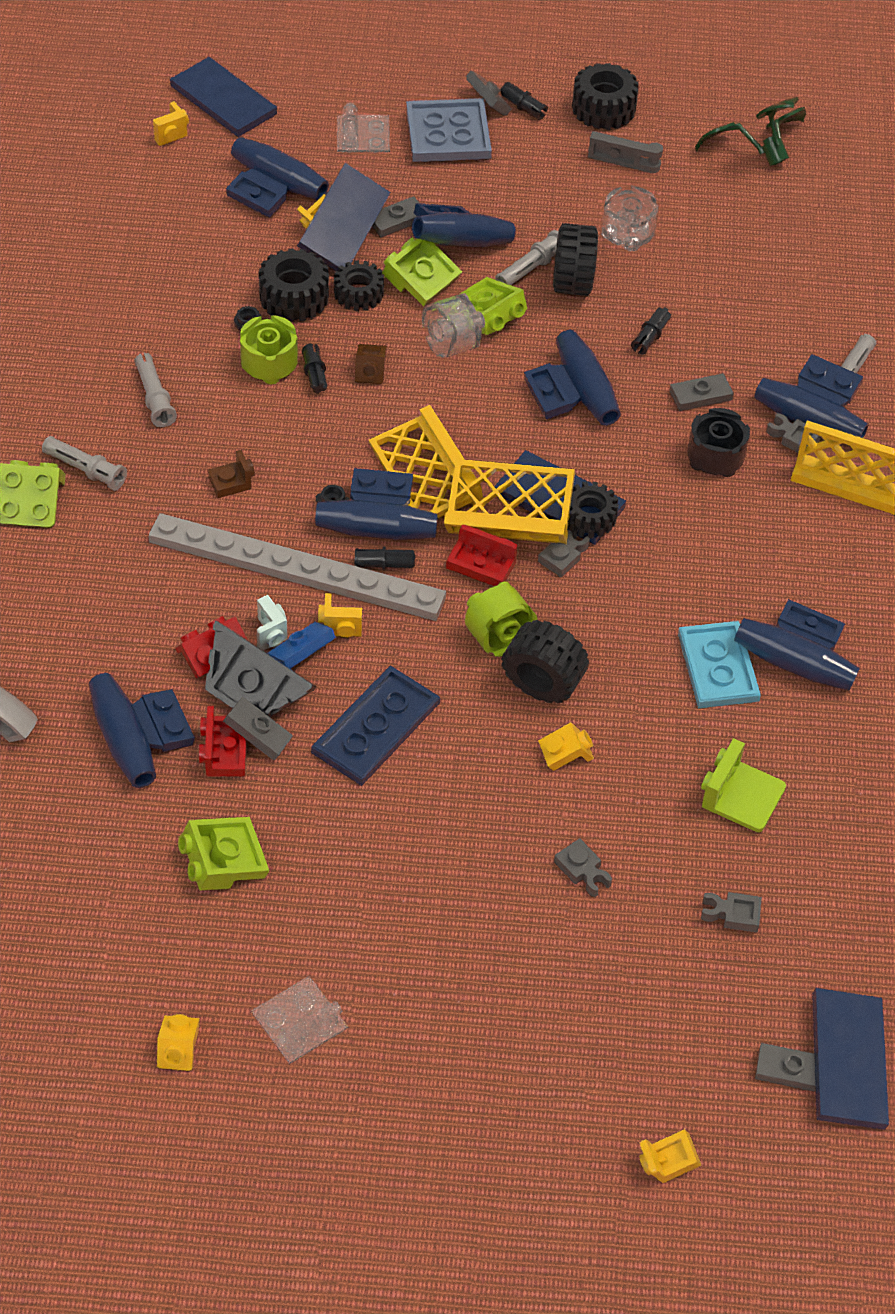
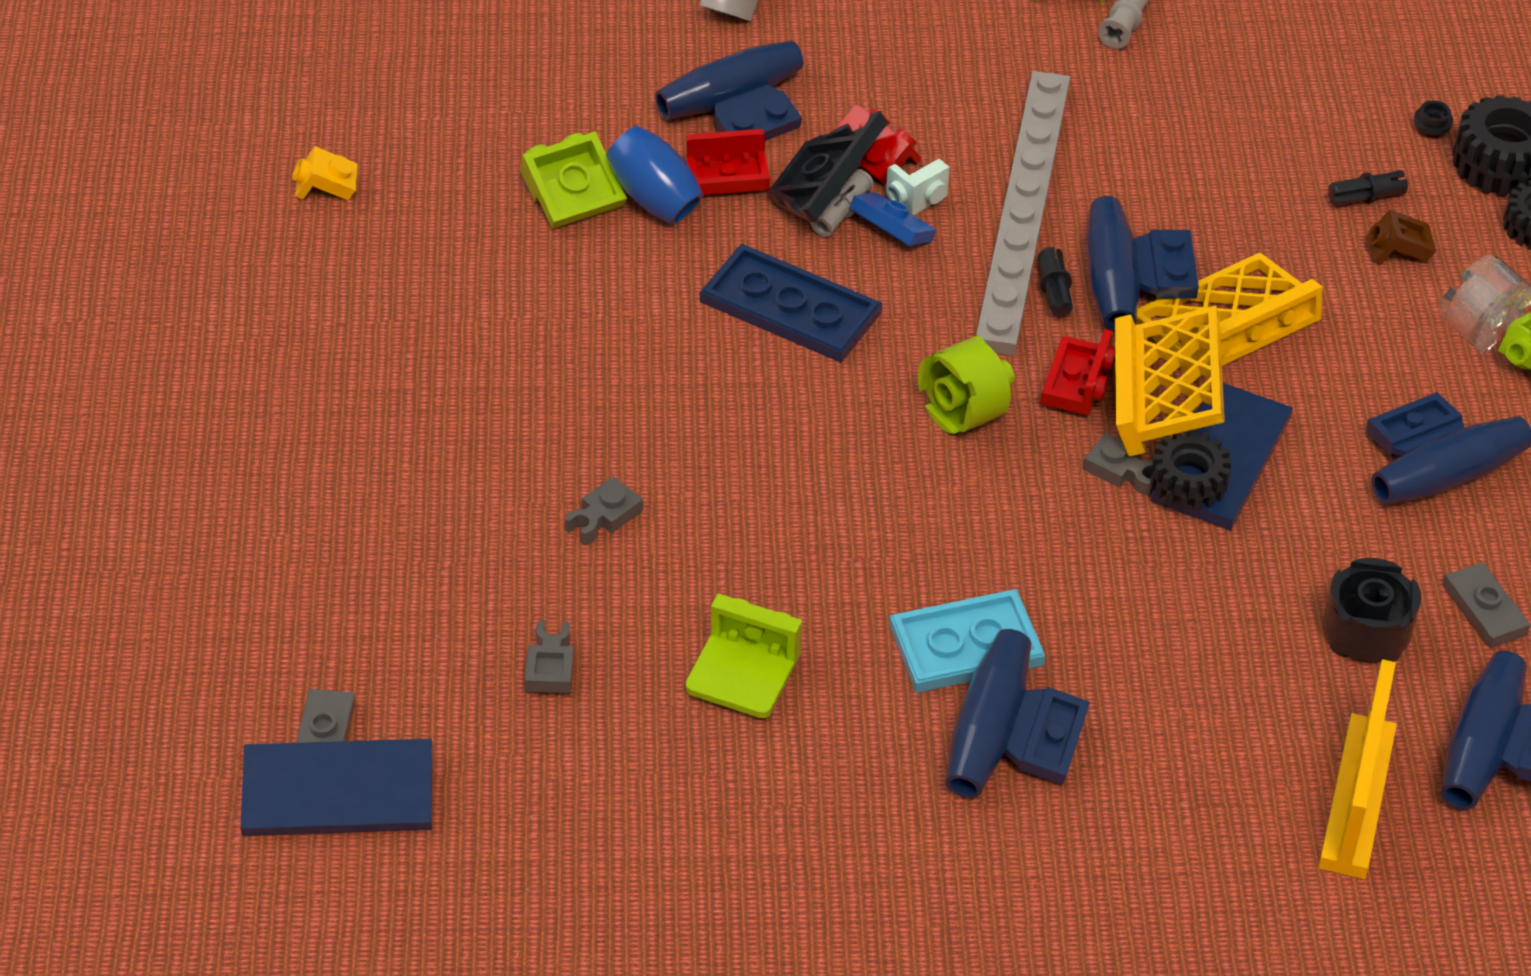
camera: 85 degrees right, 5 degrees down
light grey pin [134,353,177,427] -> none
reddish brown bracket [208,450,255,498] -> none
dark grey plate [223,696,293,761] -> none
lime brick [240,315,298,384] -> none
clear hinge [251,976,348,1064] -> none
black plate [316,485,350,503] -> none
yellow bracket [318,593,362,637] -> none
black tyre [501,620,589,703] -> none
yellow bracket [538,722,594,771] -> none
yellow bracket [639,1129,702,1183] -> none
dark grey plate [766,413,821,455] -> none
none -> blue piece [606,126,703,225]

